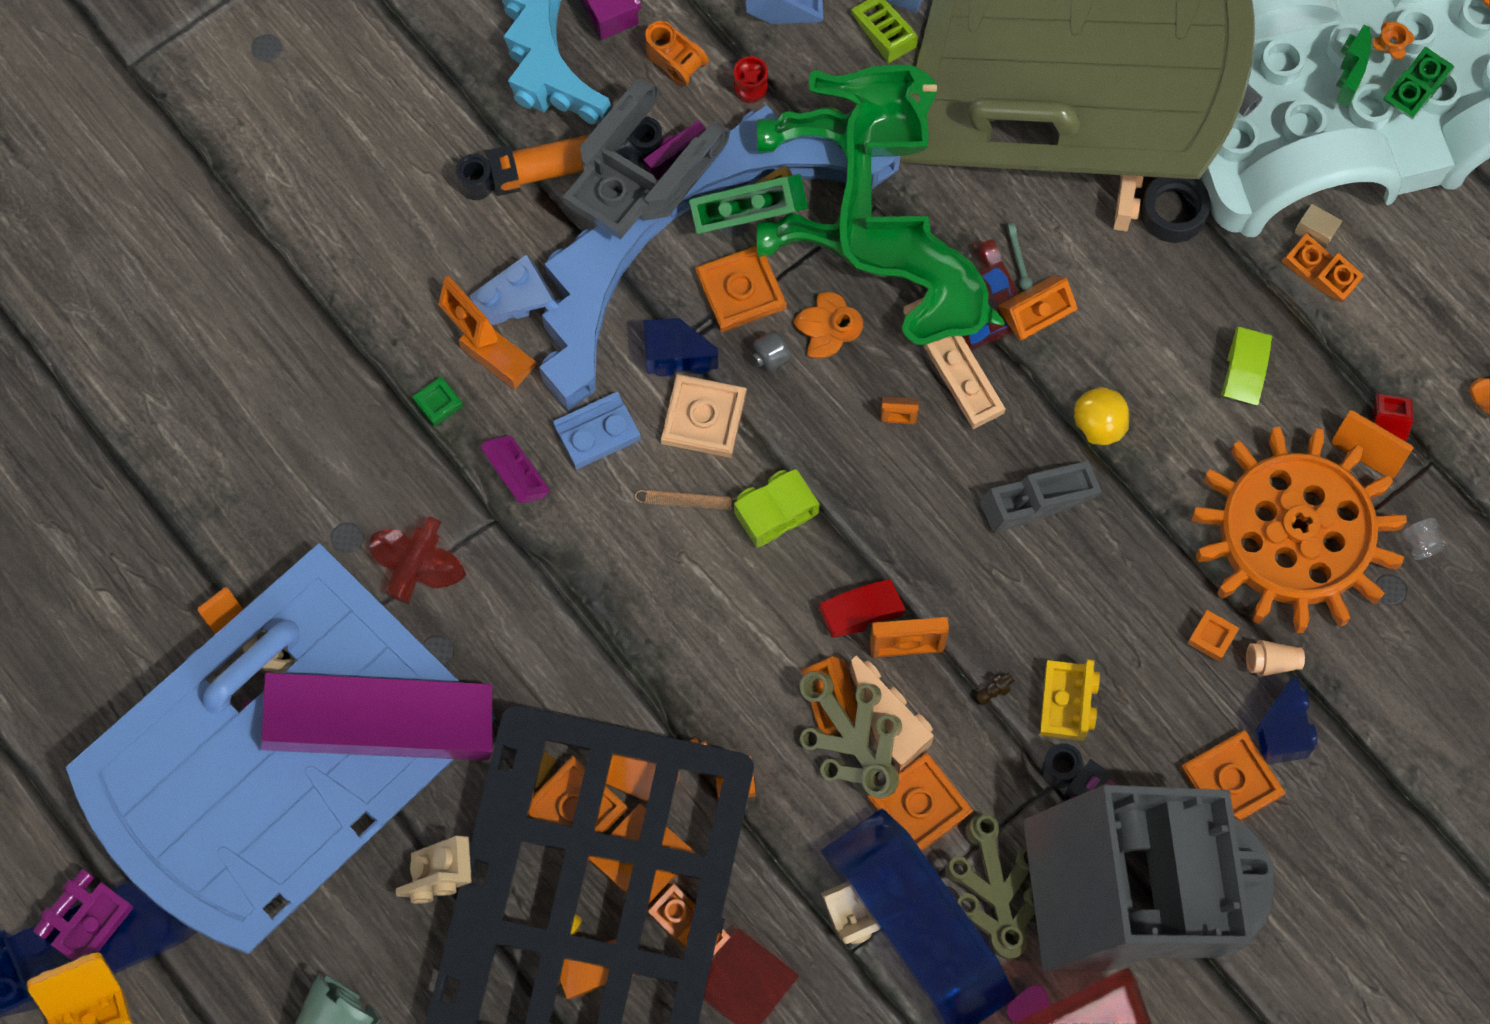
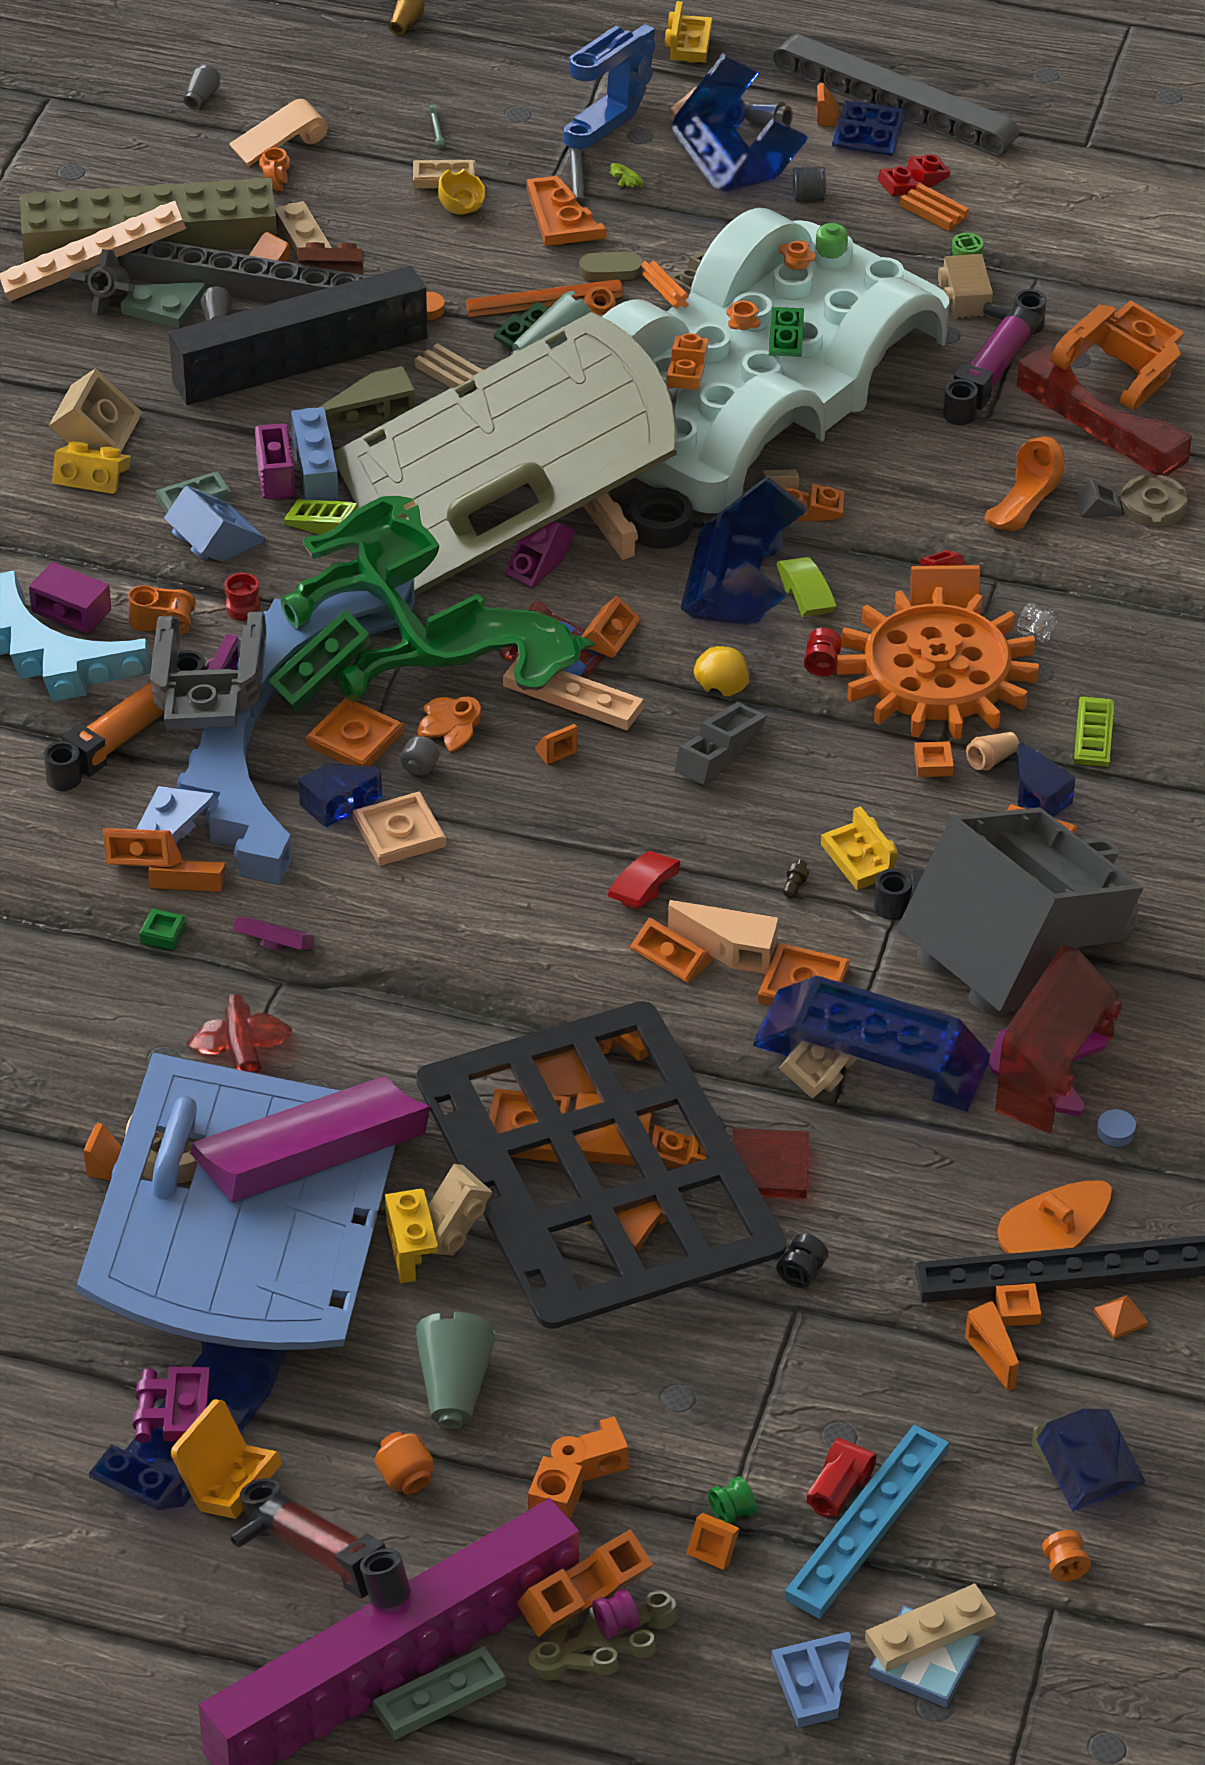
camera: 35 degrees left, 25 degrees down
medium blue plate [553,392,641,470] -> none
light nougat piece [635,490,736,510] -> none
lime brick [734,469,820,548] -> none
olive plant [800,672,902,798] -> none
orange tile [869,617,949,658] -> none
olive plant [945,813,1035,959] -> none
sand green hinge [1006,222,1033,291] -> none
green slope [1336,25,1371,108] -> none
none -> yellow bracket [385,1189,438,1283]
none -> magenta slope [504,521,576,588]
none -> orange slope [666,333,709,390]
none -> clear blue windscreen [681,476,807,625]
none -> red wheel [804,628,842,677]
none -> lime slope [1074,697,1114,767]

